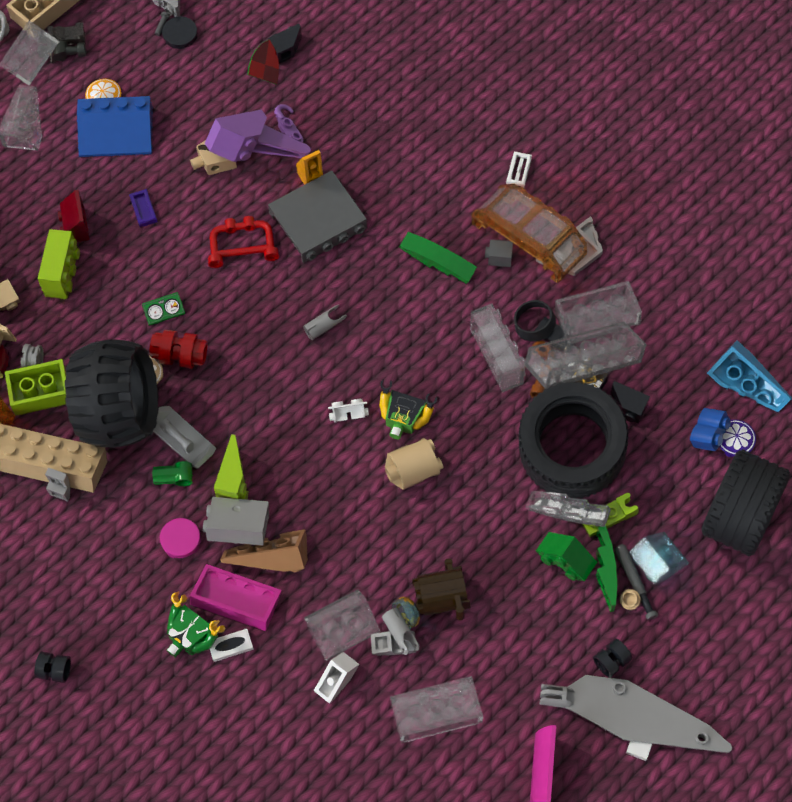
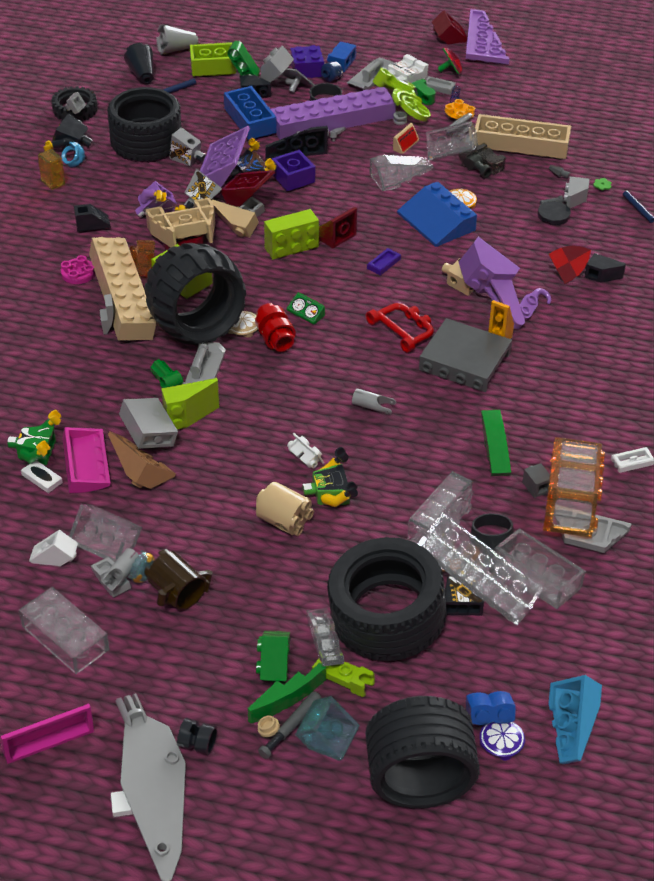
camera: 55 degrees right, 20 degrees down
dark pink tile [160,518,201,558] -> none
black slope [611,381,650,424] -> none

